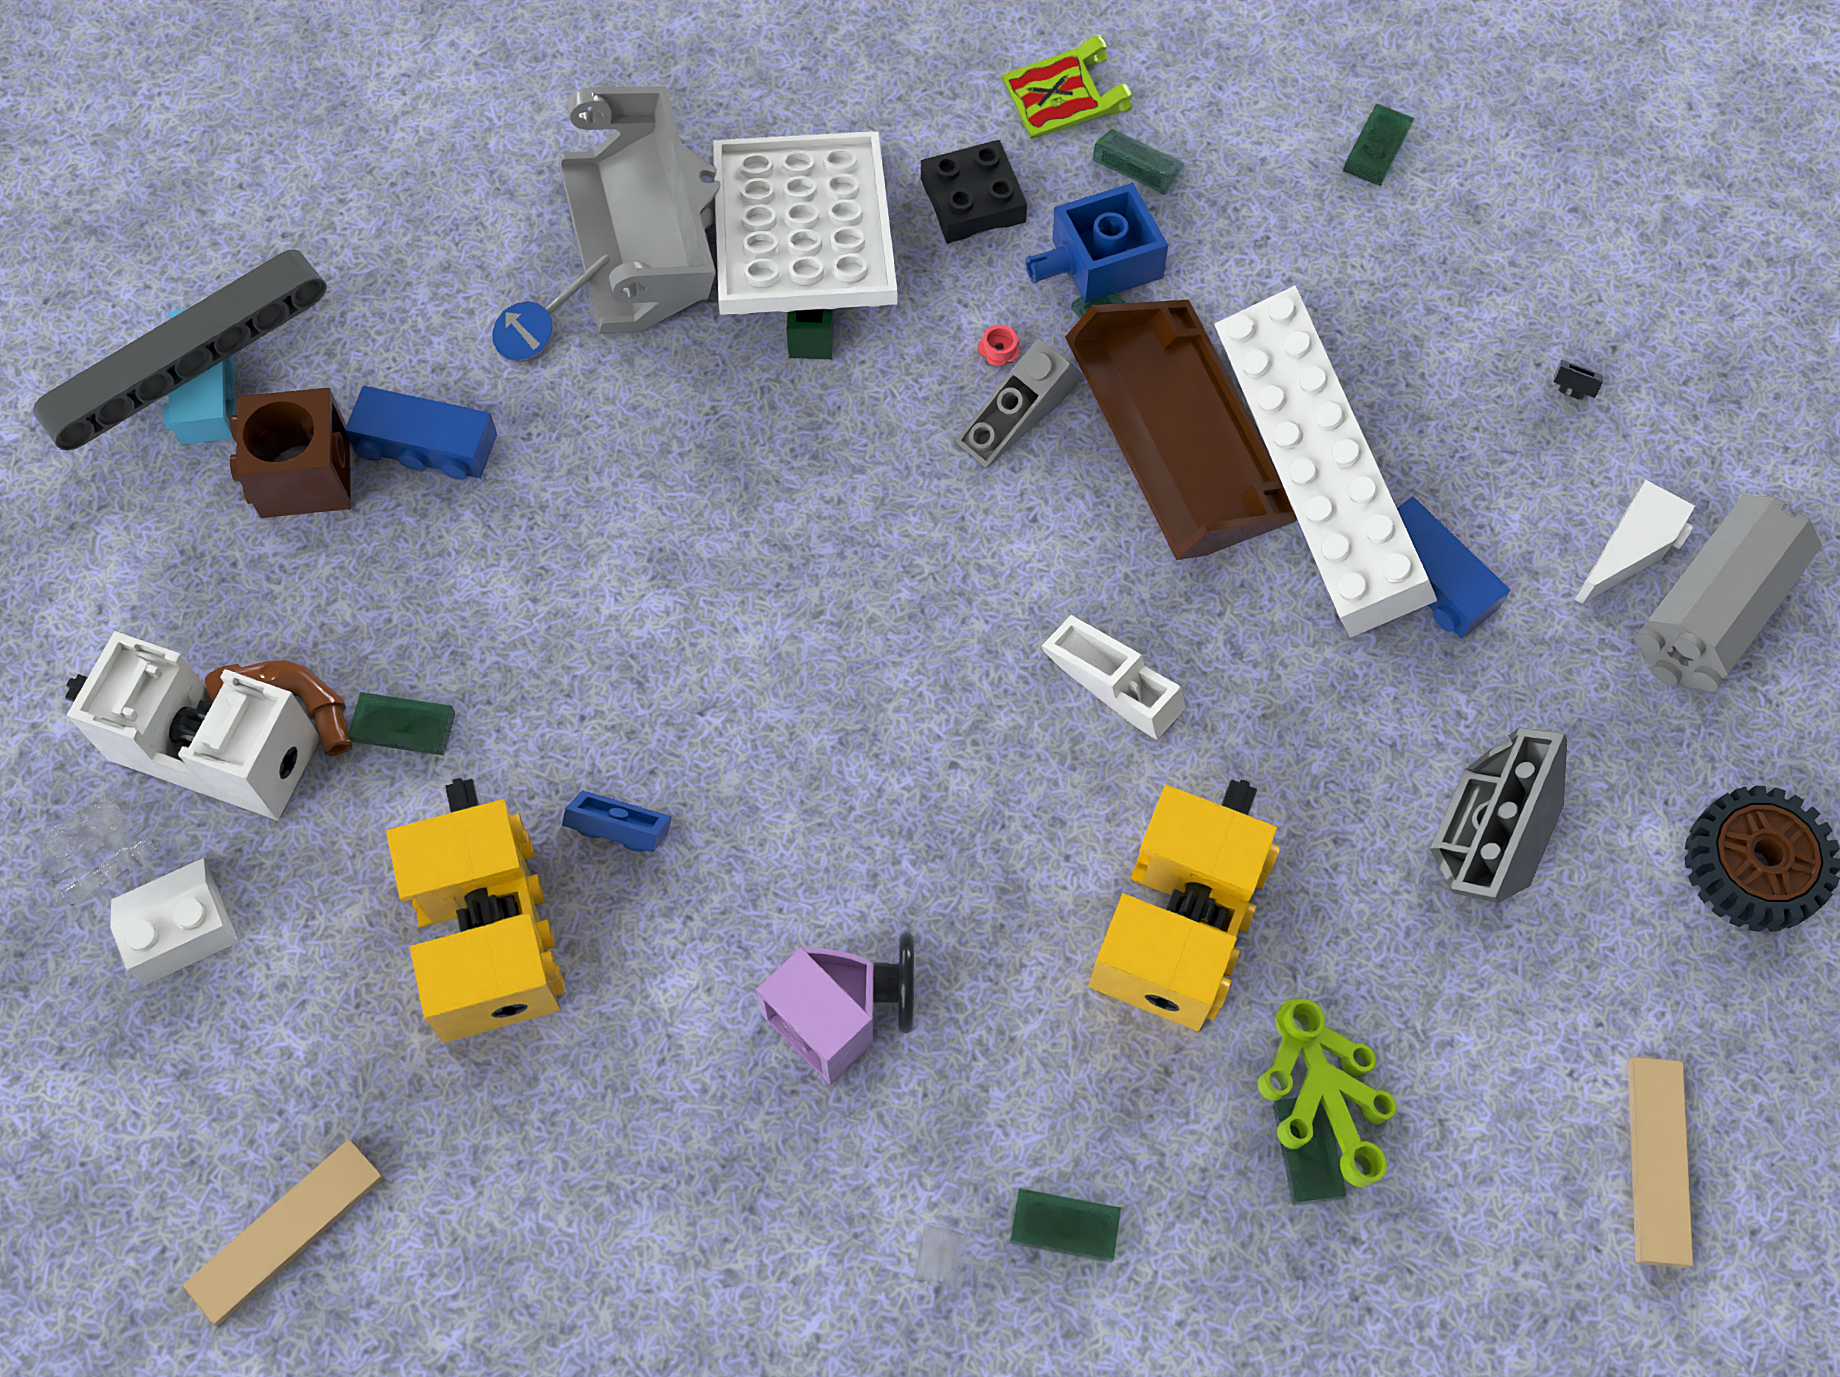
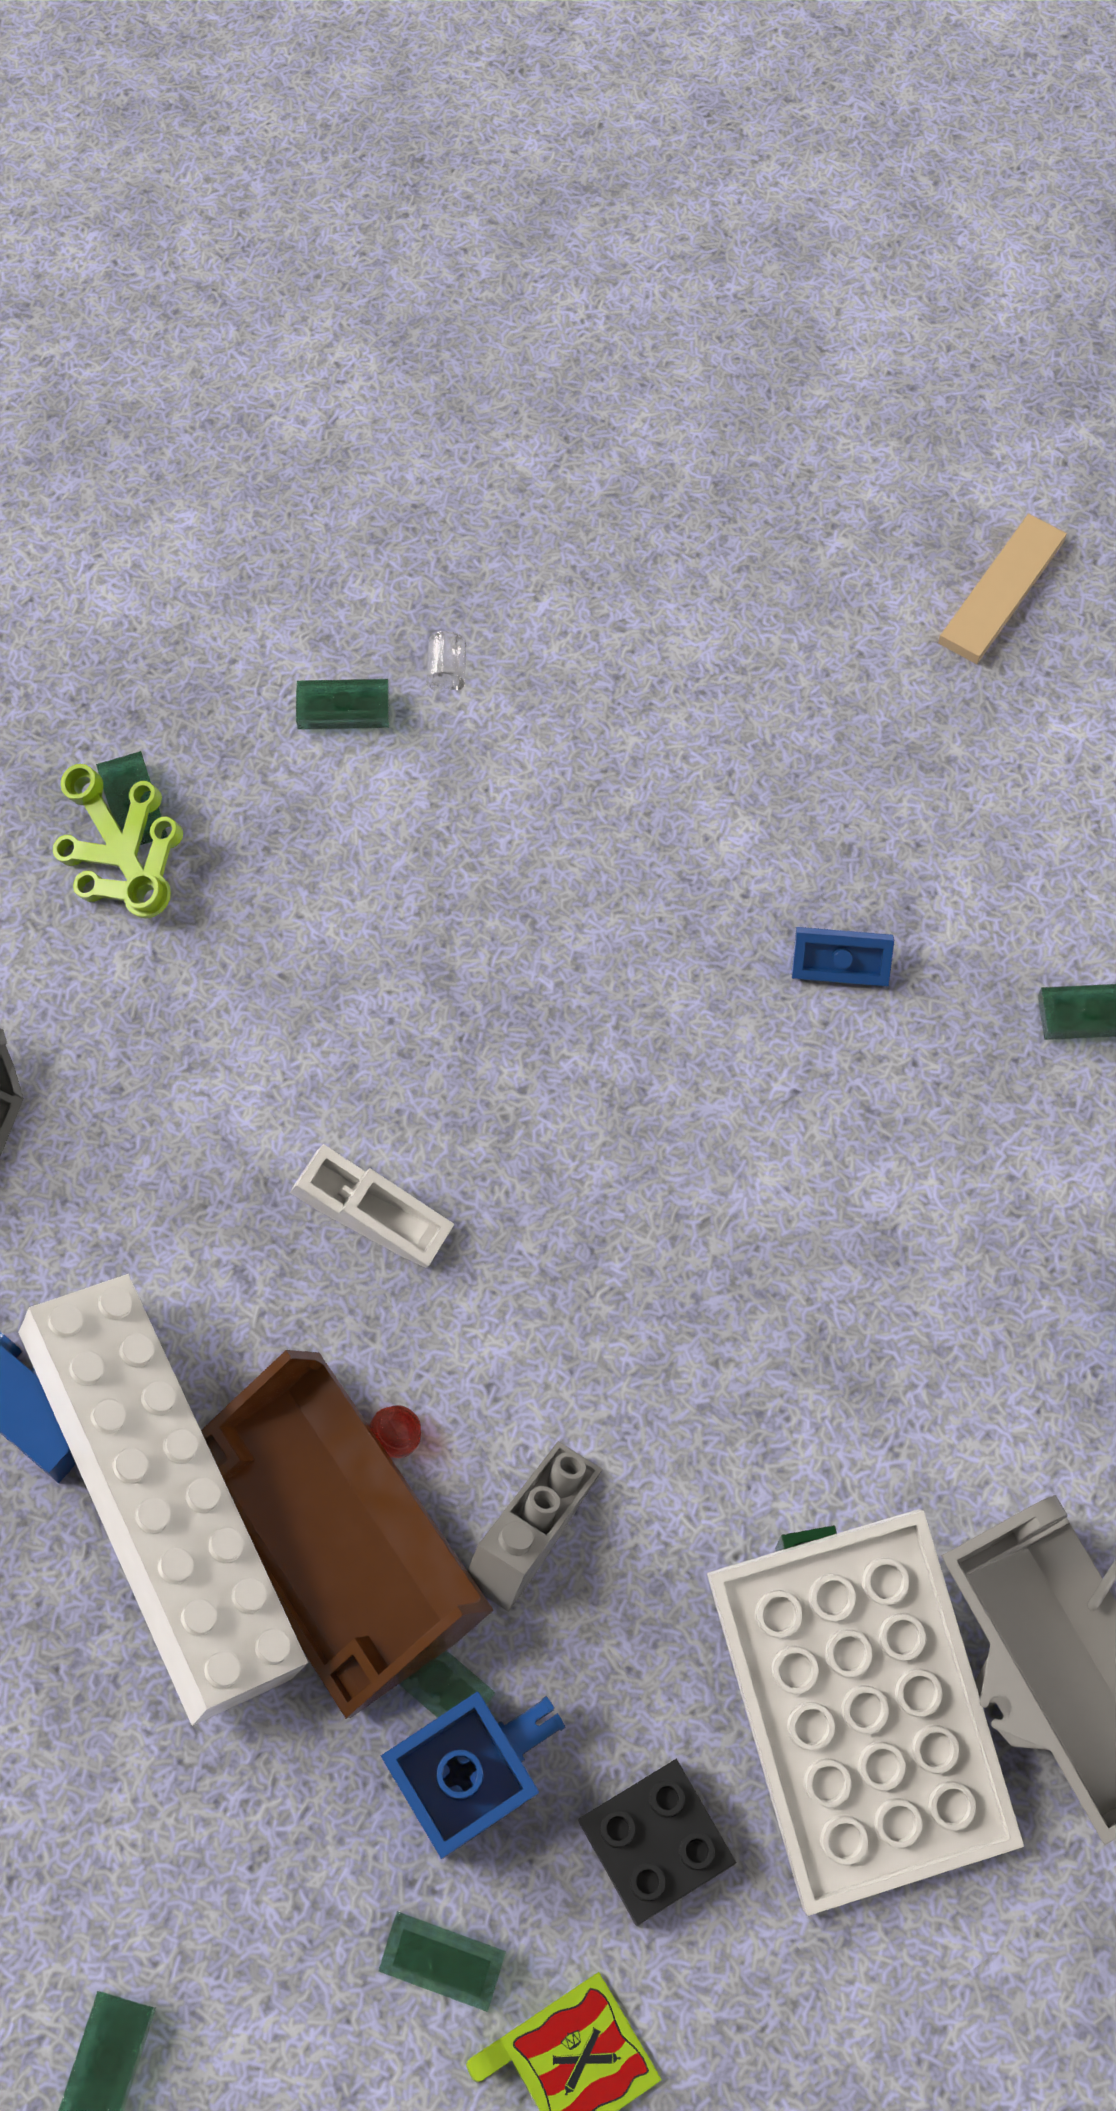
camera: 170 degrees right, 0 degrees up
yellow piece [386,778,566,1043] -> none
lavender piece [756,932,914,1084] -> none
coral plate [978,325,1021,366] -> none
yellow piece [1088,779,1280,1032] -> none
none -> clear red plate [369,1405,421,1458]

